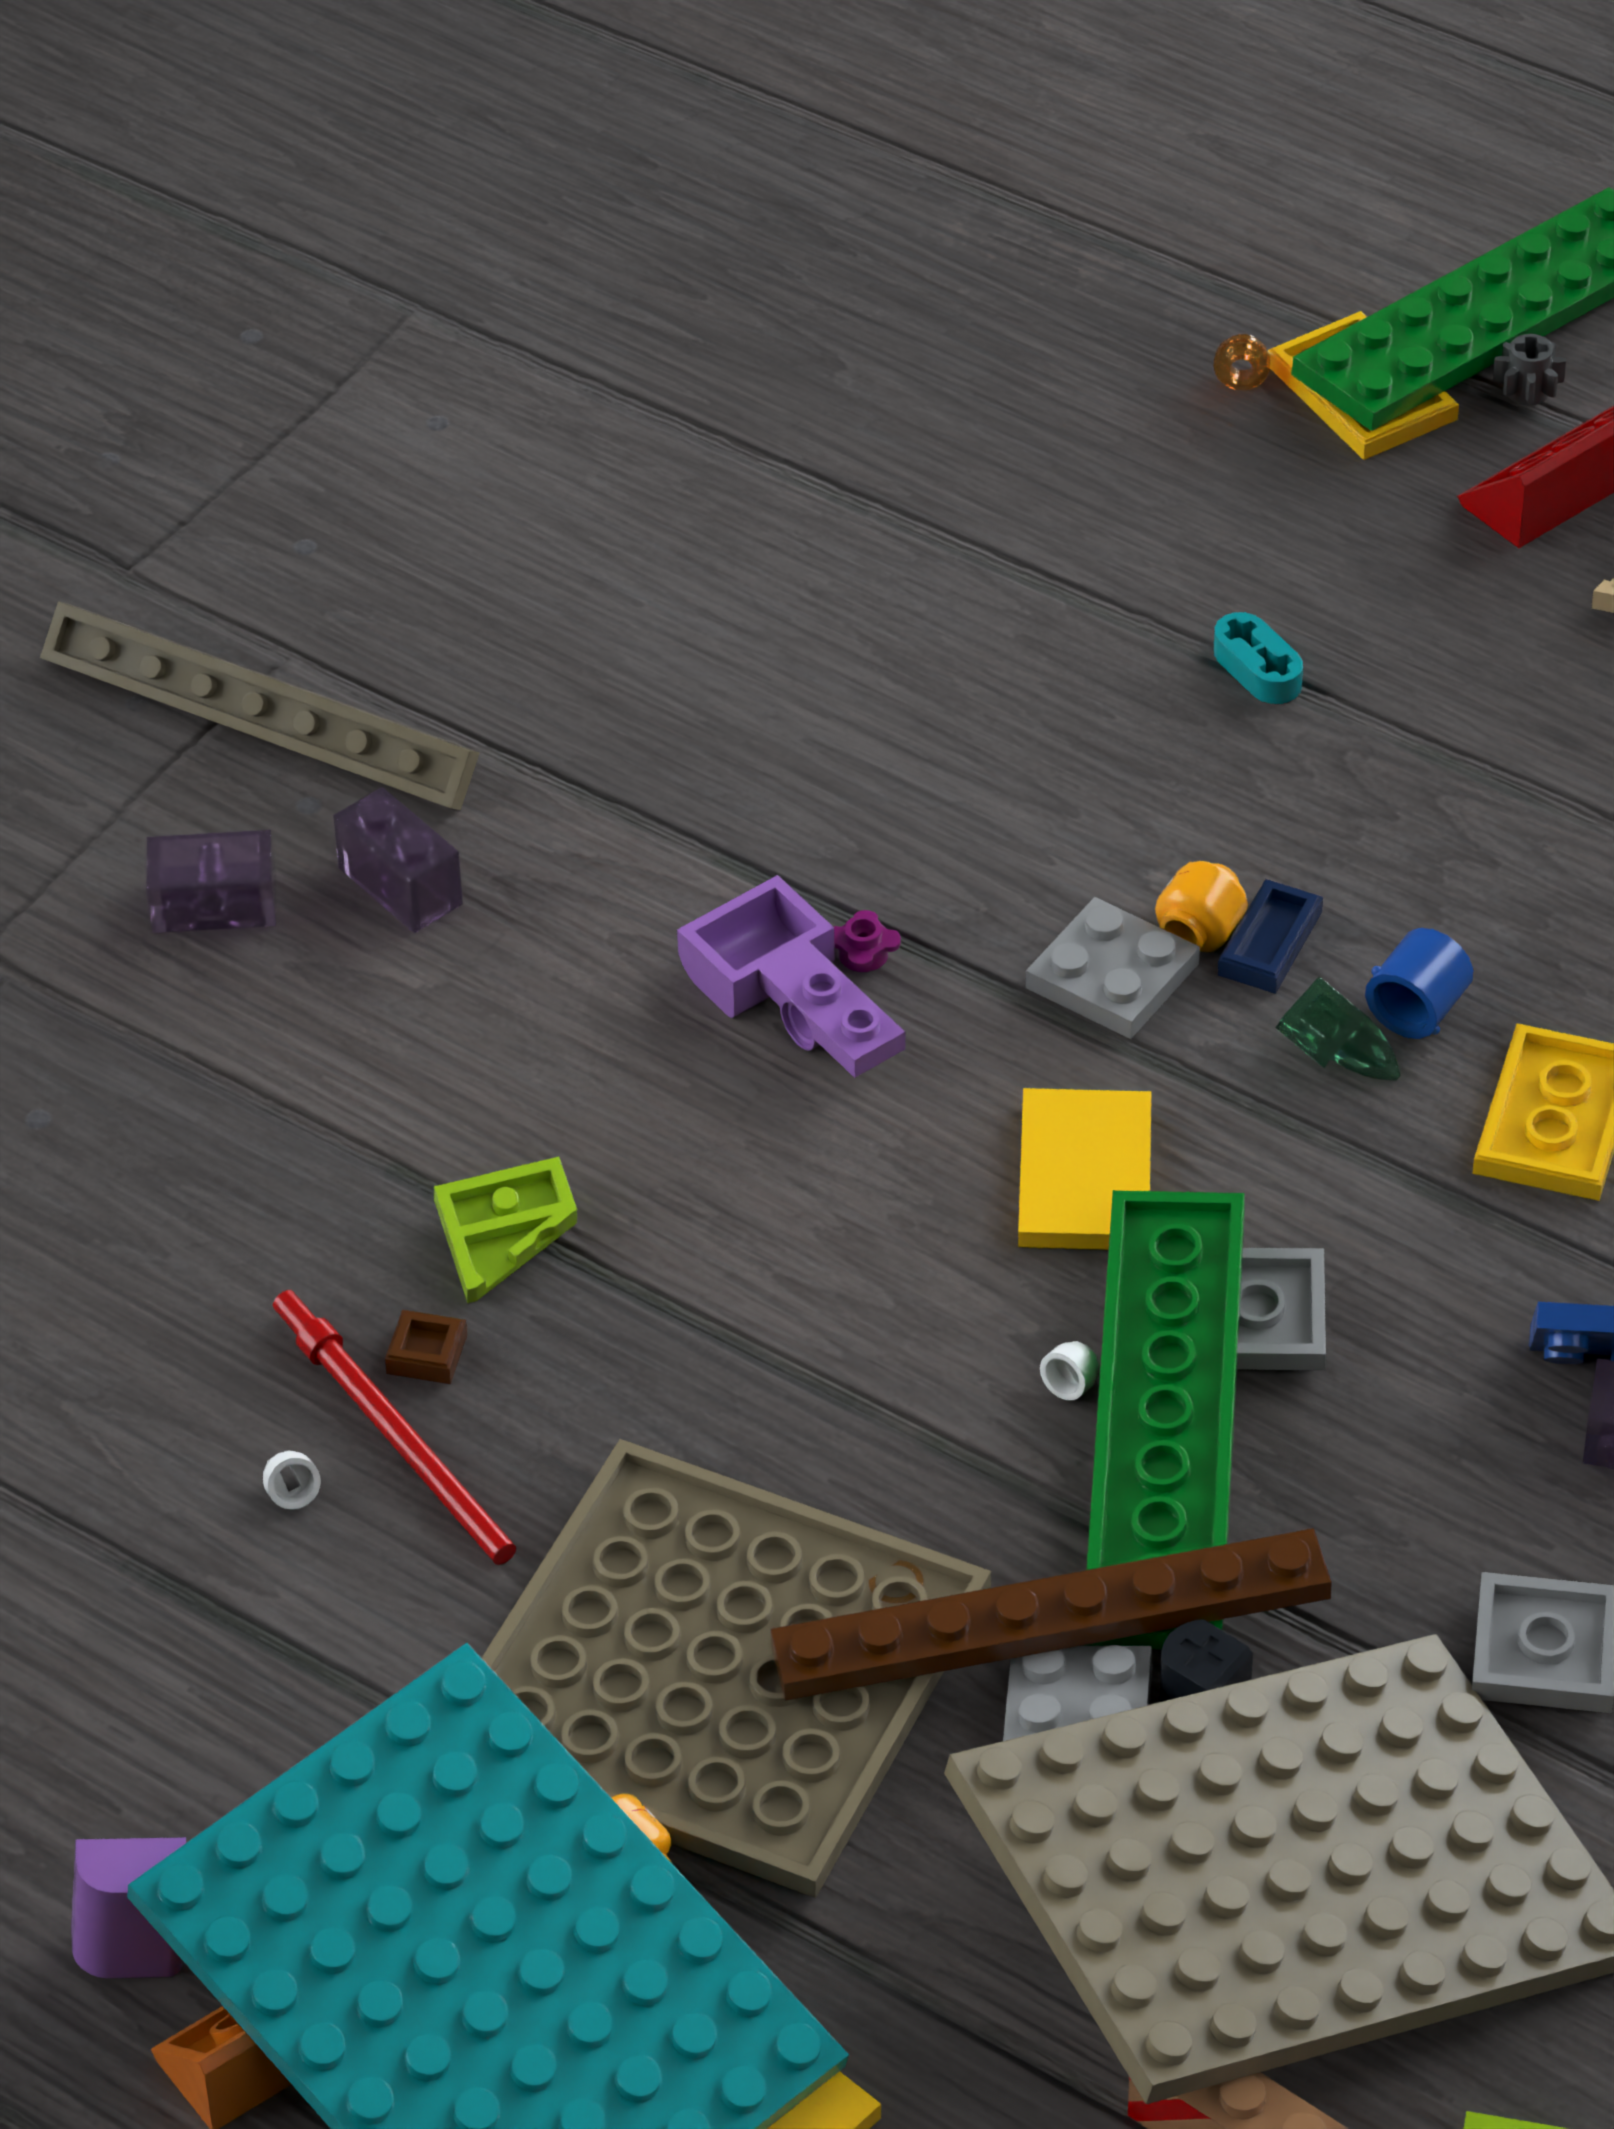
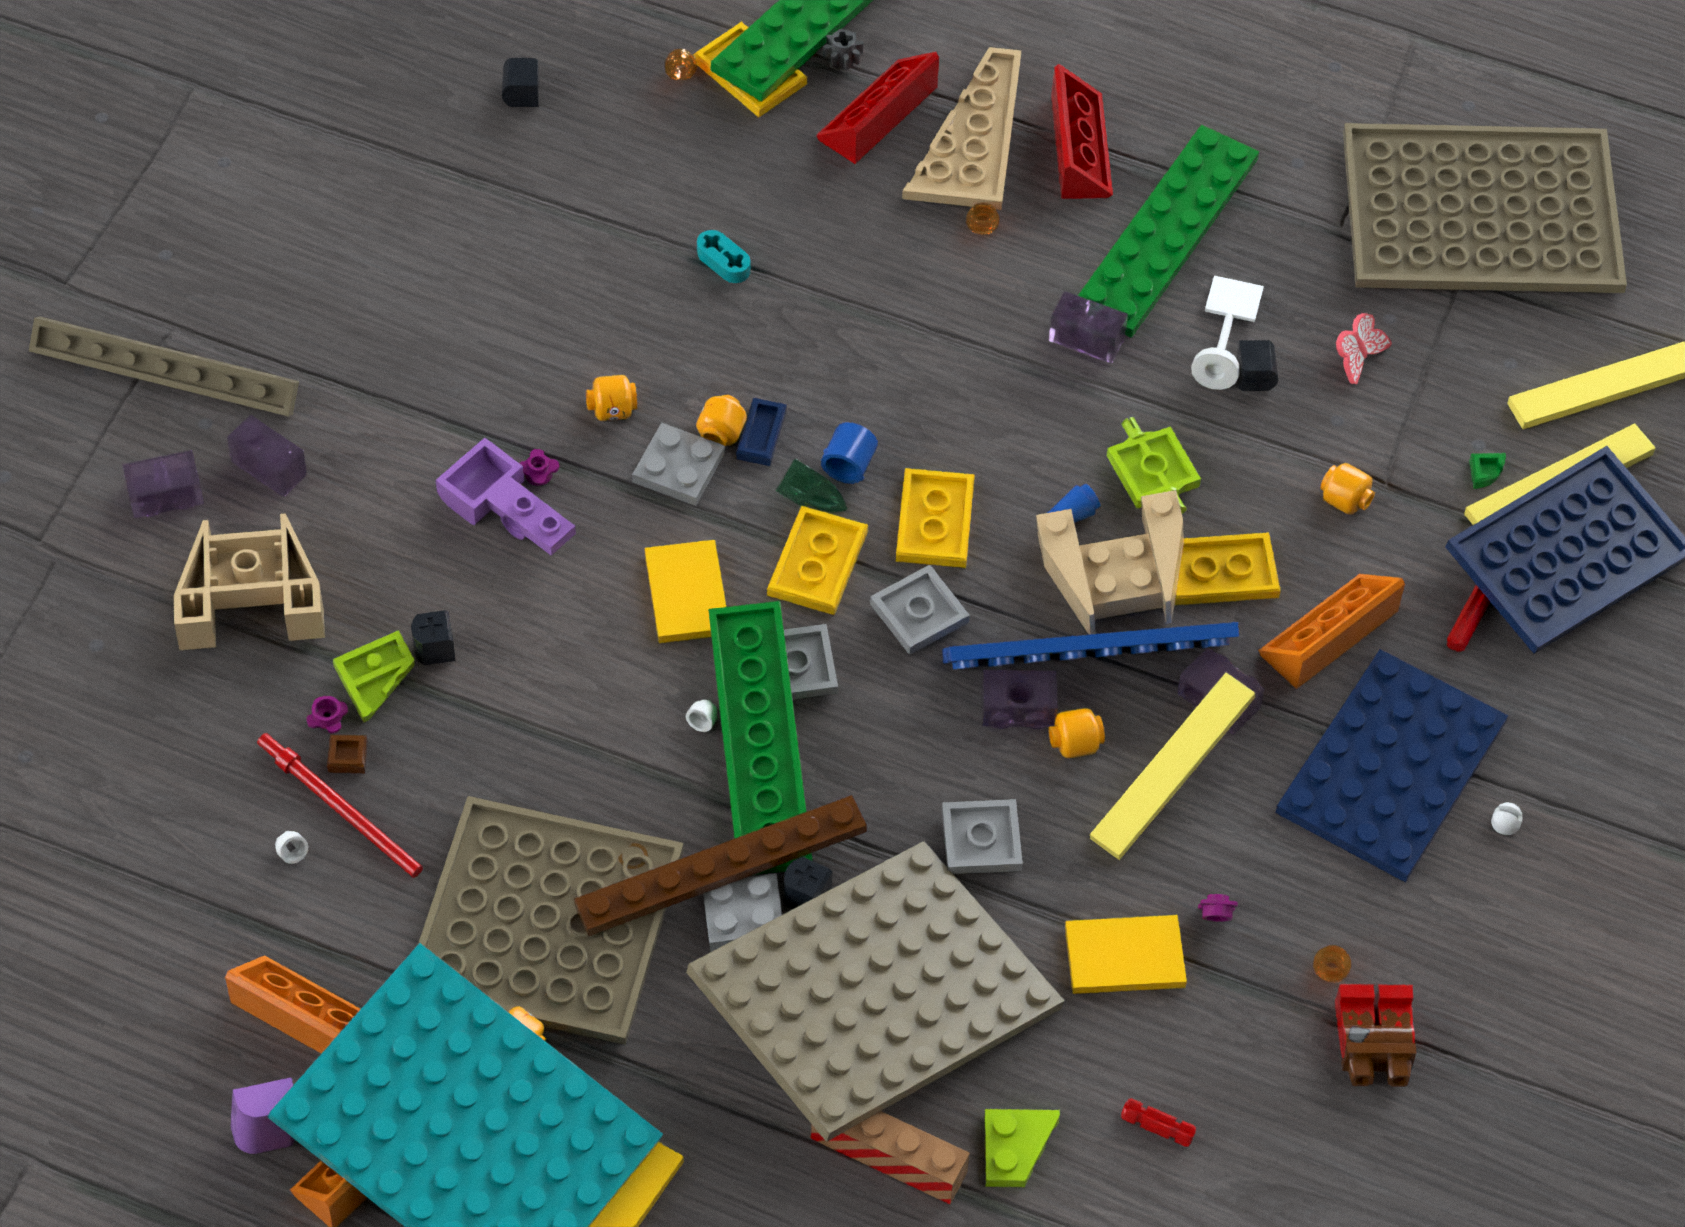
camera: 15 degrees left, 10 degrees up
none -> tan wedge [174,513,325,650]
none -> orange slope [225,955,361,1054]
none -> magenta plate [306,696,348,733]
none -> black piece [411,610,456,665]
none -> black piece [502,58,539,107]
none -> light orange head [586,375,637,421]
none -> yellow tile [767,506,868,615]
none -> light grey plate [870,565,970,655]

